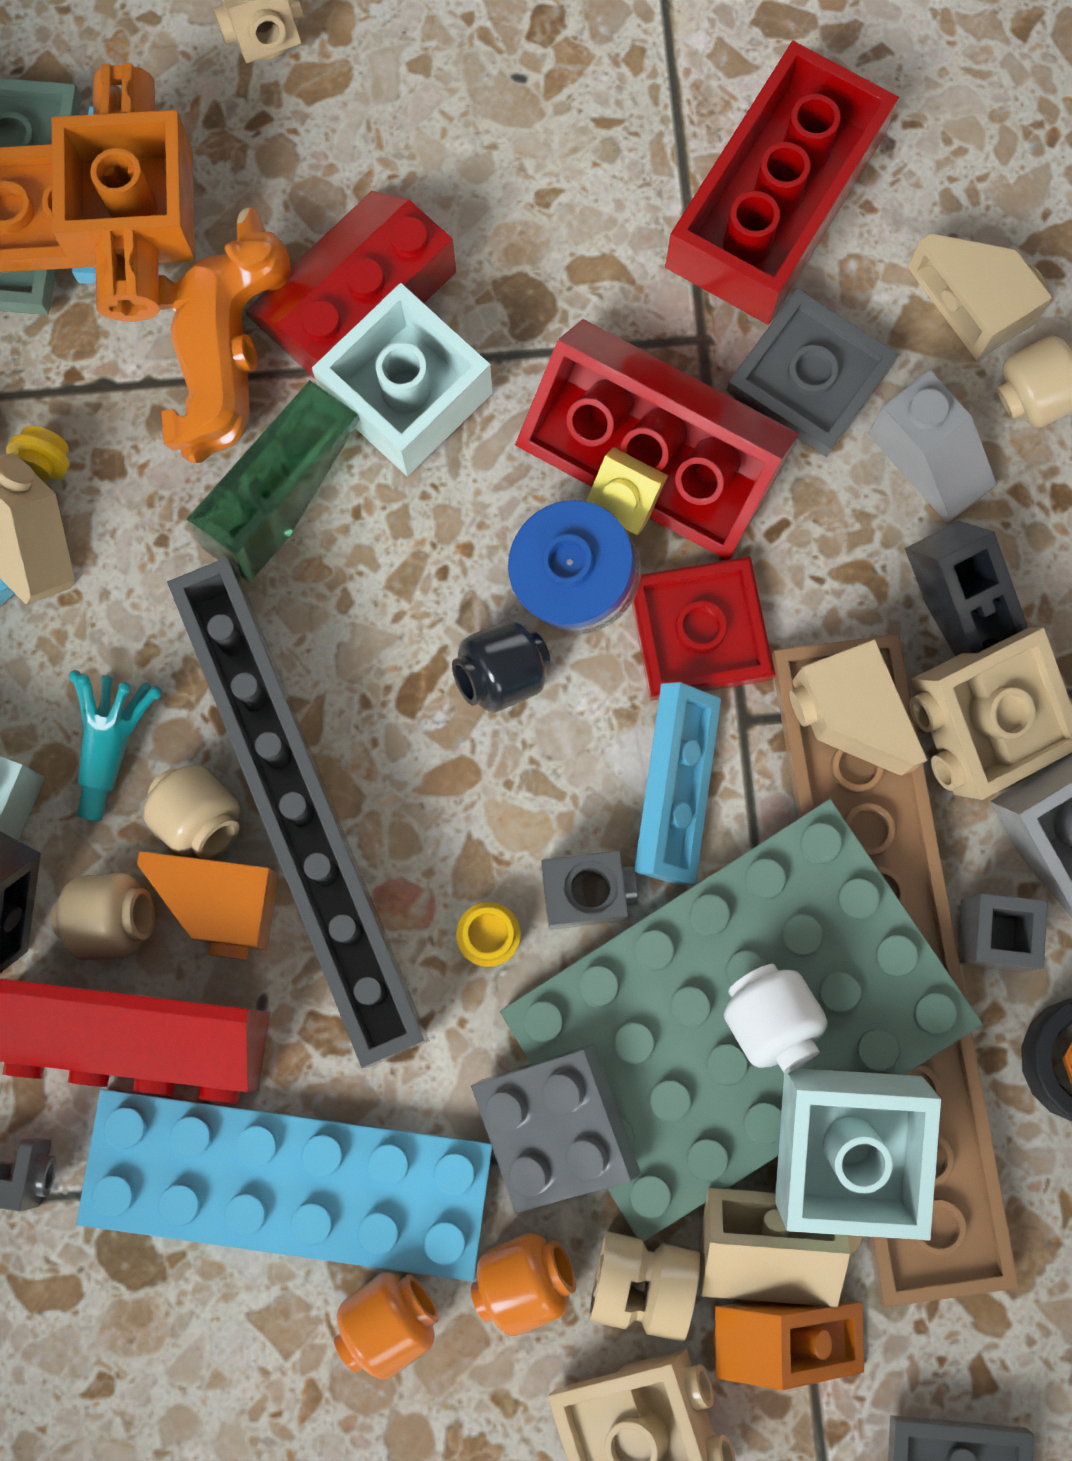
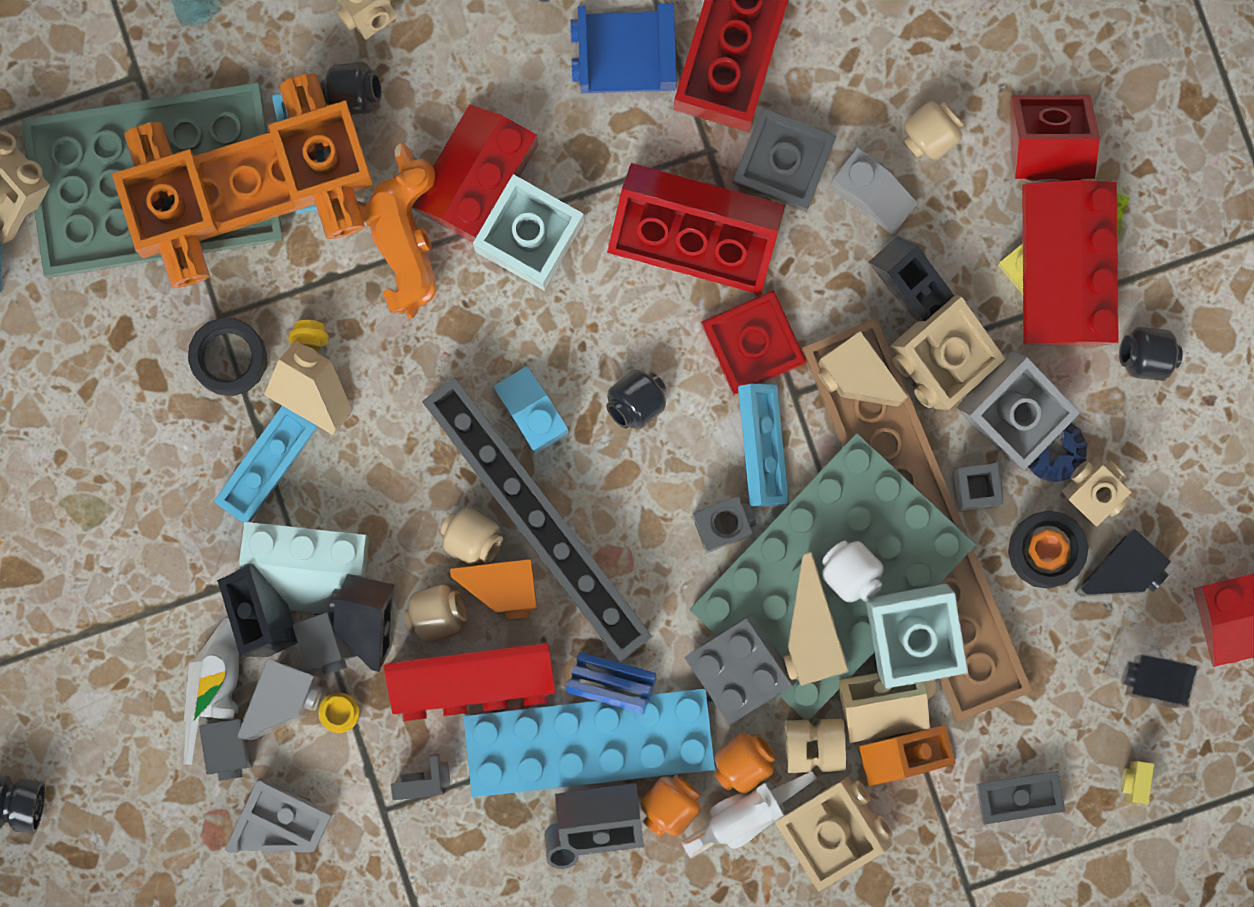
camera: 15 degrees left, 5 degrees up
teal piece [69,670,162,821] -> none
clear green slope [187,380,360,583] -> none
yellow plate [456,902,521,967] -> none
blue piece [508,500,641,634] -> none
light yellow plate [586,447,668,535] -> none
tan slope [907,233,1052,361] -> none
none -> black head [320,62,382,115]
none -> medium azure slope [493,366,569,455]
none -> dark grey hinge [544,783,644,869]
none -> blue tile [566,652,657,714]
none -> blue panel [570,3,676,94]
none -> white animal [681,771,817,859]
none -> tan slope [784,553,849,686]

